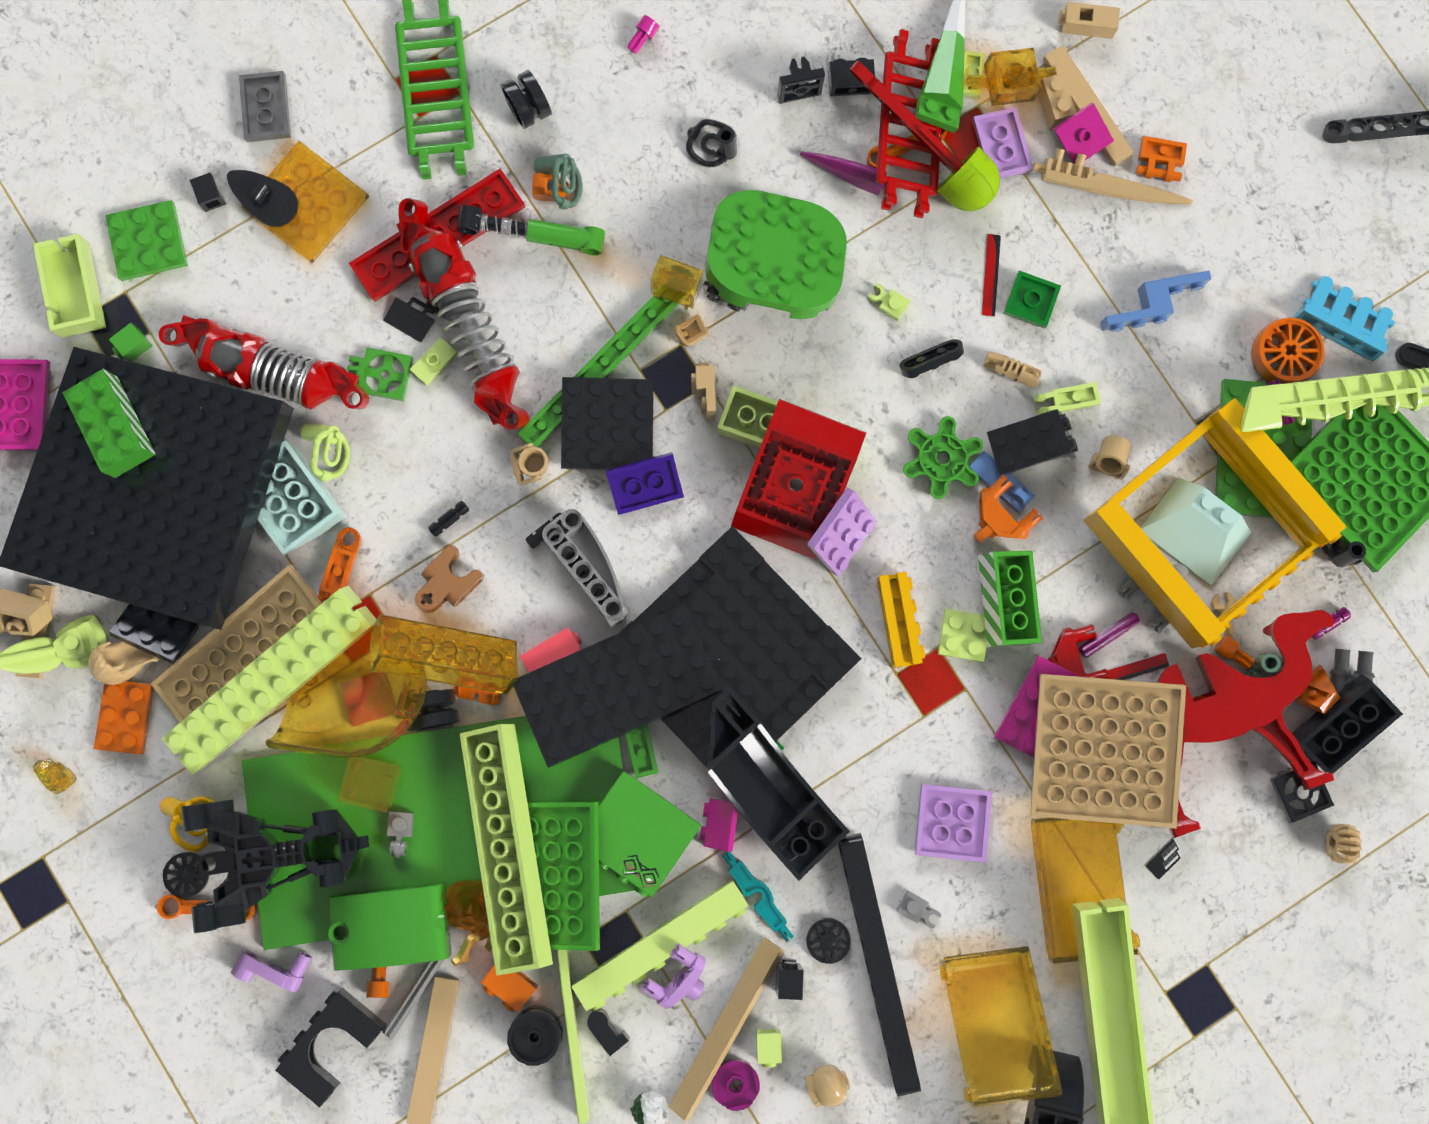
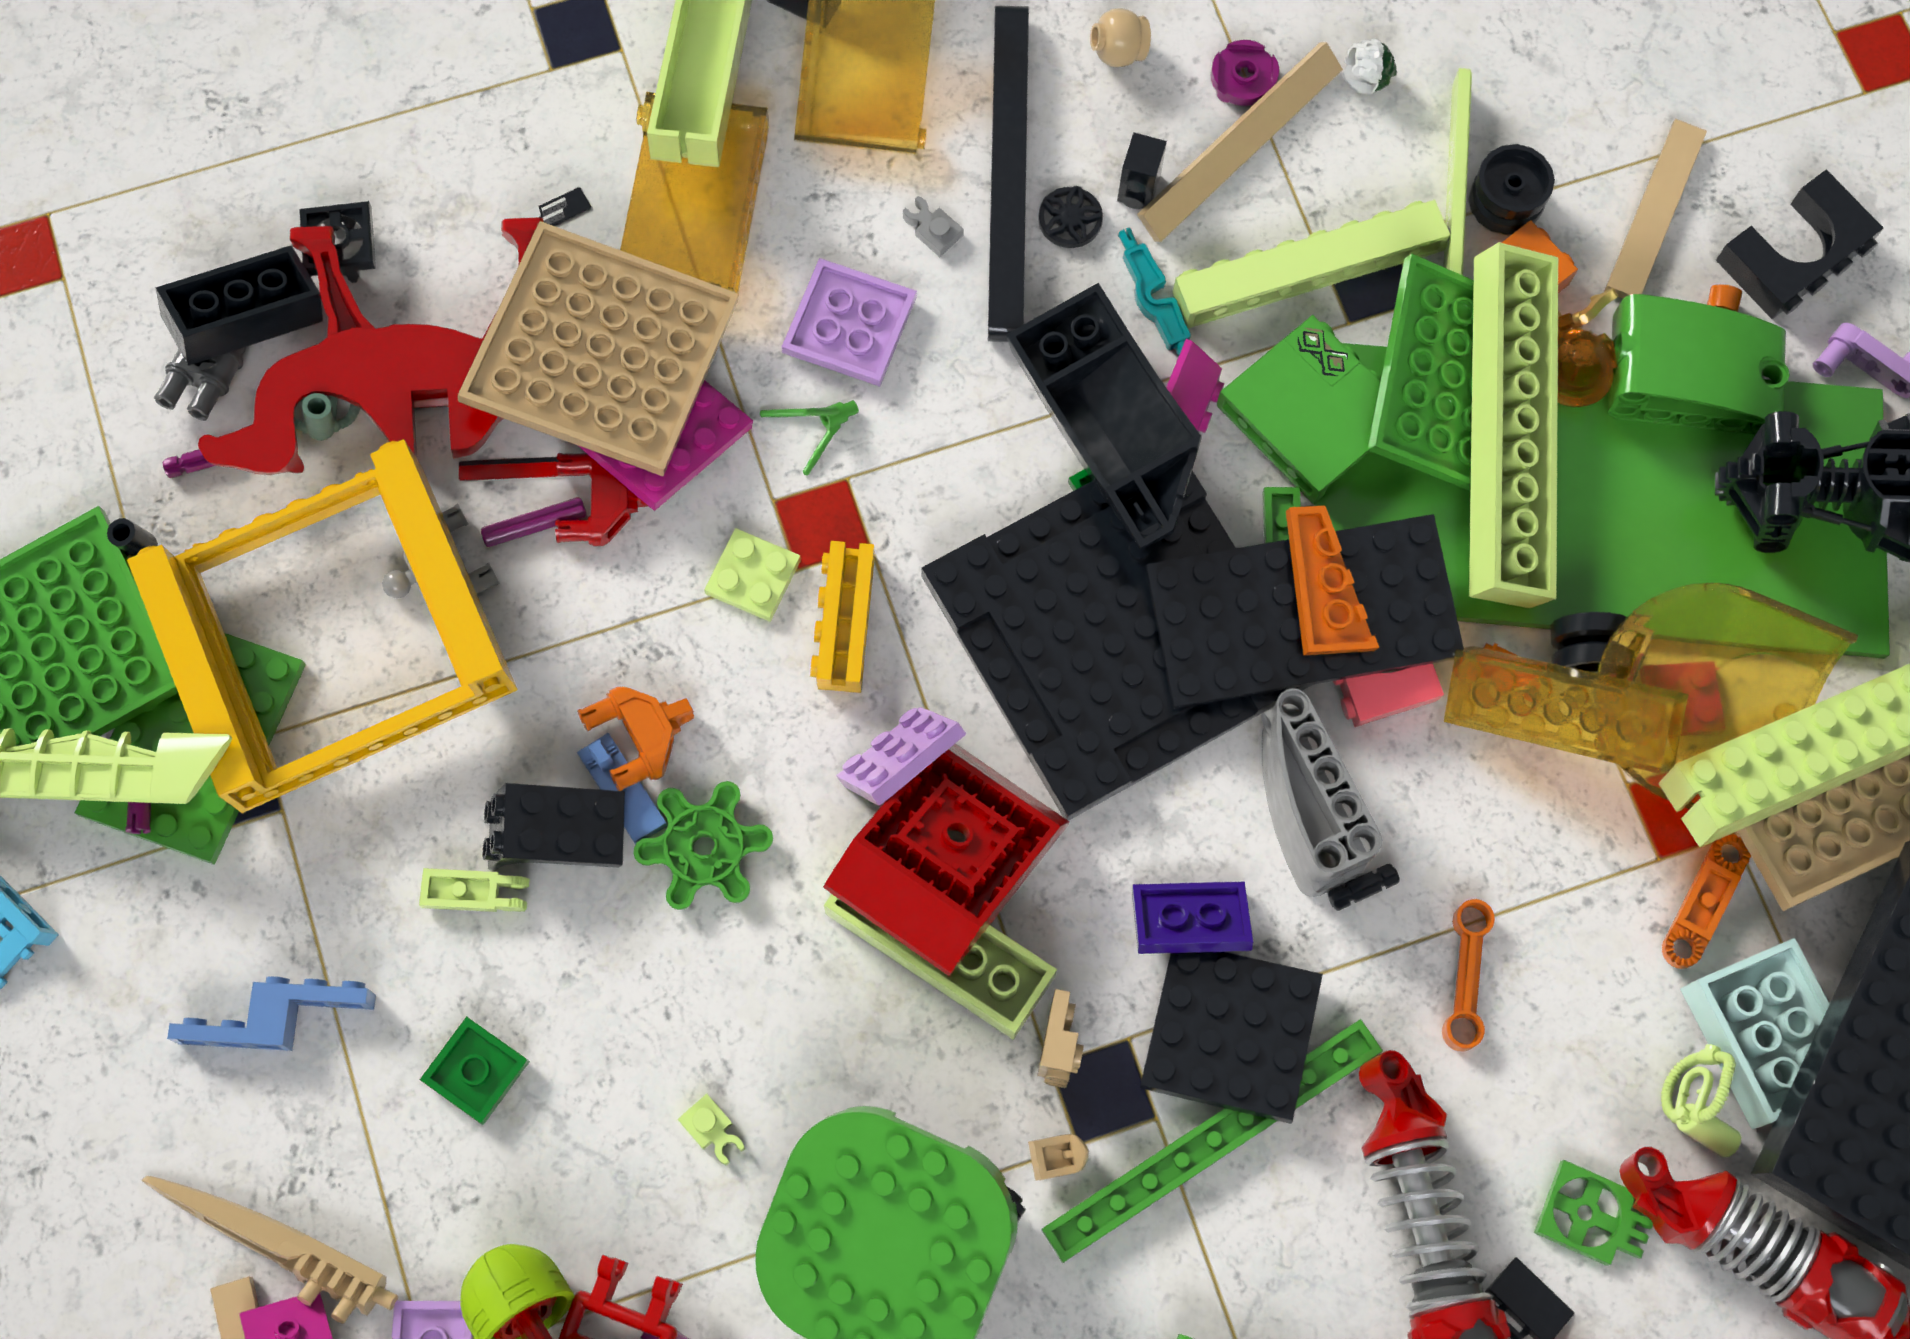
camera: 160 degrees left, 10 degrees down
clear yellow container [338,754,402,812] -> none
light grey axle [383,959,445,1039] -> none
light grey plate [387,811,414,858] -> none
yellowish green plate [410,337,458,386] -> none
medium nougat piece [415,545,484,613] -> none
black axle [428,501,469,537] -> none
tan piece [510,443,549,485] -> none
black leg [587,1009,630,1056] -> none
lavender connector [641,943,706,1009] -> none
clear yellow container [650,255,703,310] -> none
yellowish green brick [756,1029,782,1067] -> none
black plate [899,339,964,378] -> none
bright green brick [978,551,1042,647] -> none
red sticker [982,234,1001,316] -> none
tan hinge [983,351,1042,388] -> none
tan piece [1088,435,1132,480] -> none
orange plate [1136,136,1187,182] -> none
light aqua slope [1140,477,1251,586] -> none
tan bar [1210,592,1236,636] -> none
orange piece [1214,634,1255,669] -> none
orange piece [1251,318,1325,384] -> none
orange wing [1294,665,1340,714] -> none
tan gear [1325,824,1362,864] -> none
none -> bright green plant [759,400,859,475]
none -> orange wing [1286,506,1379,655]
none -> orange piece [1442,899,1495,1052]

